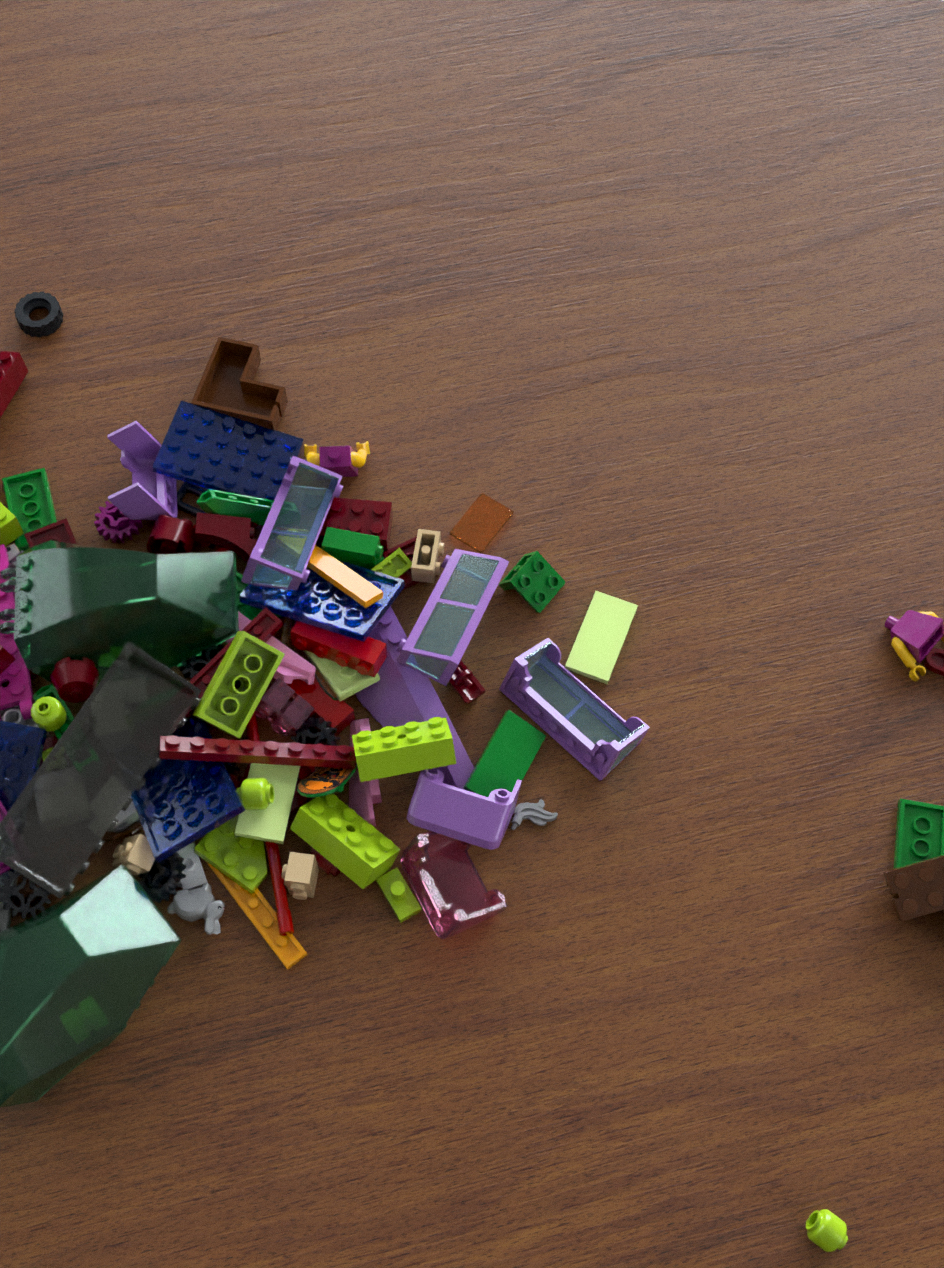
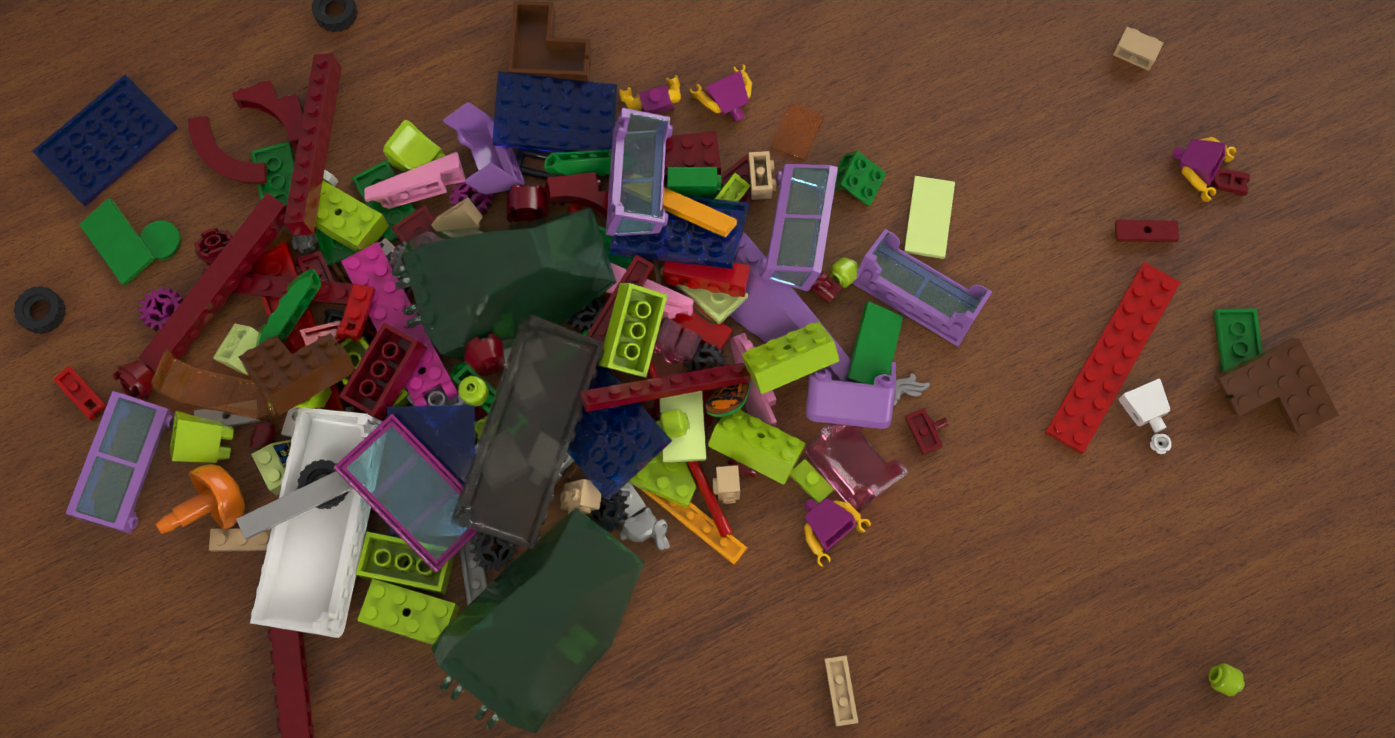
camera: 10 degrees left, 10 degrees up
none -> bright pink wedge [364,152,465,209]
none -> lime hips [383,120,446,173]
none -> tan brick [431,197,483,244]
none -> magenta torso [690,64,752,122]
none -> magenta torso [804,498,871,566]
none -> tan plate [824,655,858,727]
none -> lime head [829,257,858,288]
none -> dark red plate [905,408,949,455]
none -> red plate [1045,262,1181,454]
none -> tan brick [1113,27,1164,71]
none -> dark red tile [1115,220,1179,242]
none -> white torso [1118,378,1170,433]
none -> white plate [1150,434,1171,454]

